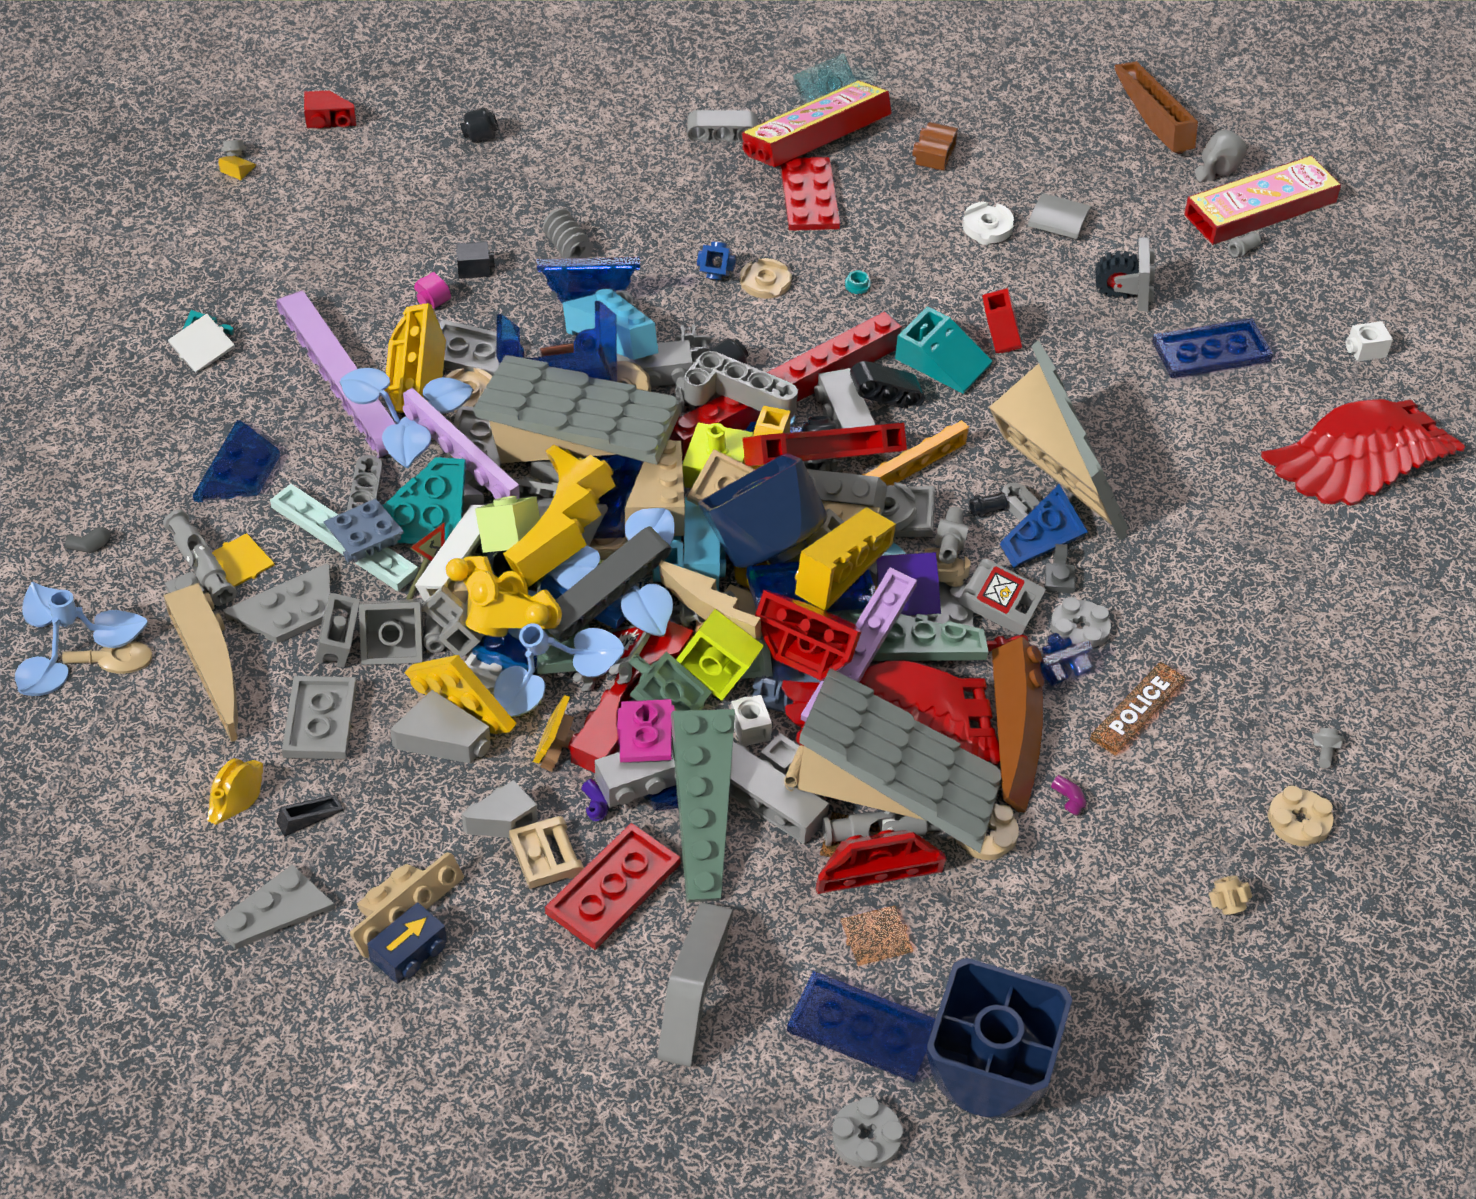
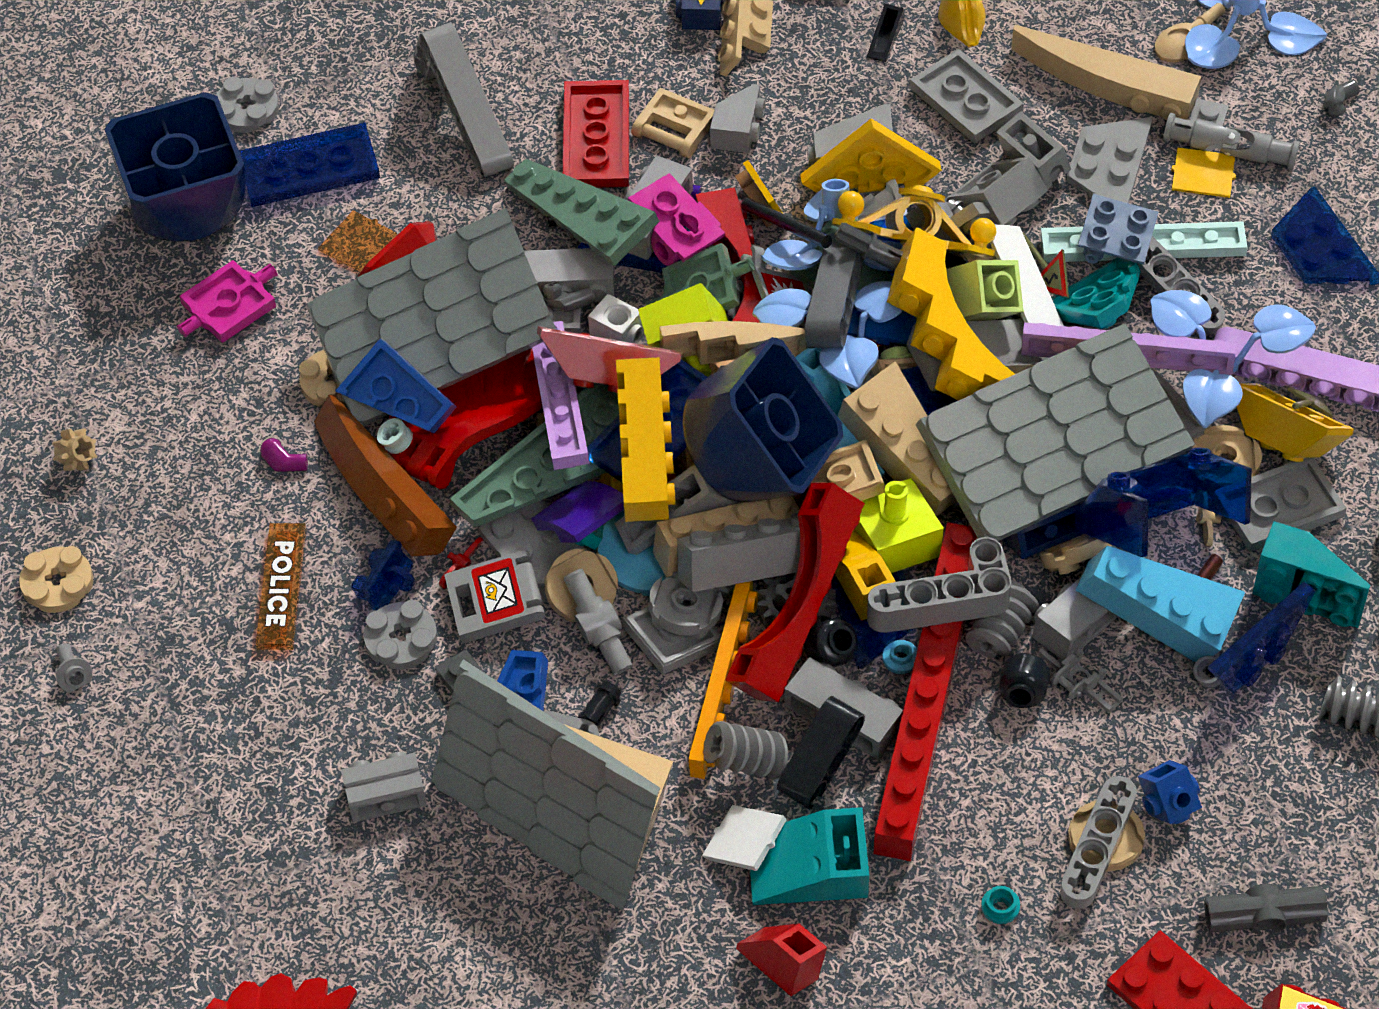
camera: 145 degrees right, 5 degrees up
none -> dark pink plate [177,260,278,343]
none -> blue wing [335,338,457,433]
none -> light grey brick [341,752,427,823]
none -> light aqua bush [377,418,413,454]
none -> dark grey arm [543,282,595,312]
none -> white piece [702,805,787,871]
none -> light grey piece [703,721,788,780]
none -> black bar [741,198,832,249]
none -> dark grey axle [835,223,903,271]
none -> light grey beam [1060,776,1137,909]
none -> dark grey piece [1204,884,1328,934]
none -> teal slope [1252,521,1370,628]
none -> olive piece [1287,387,1333,418]

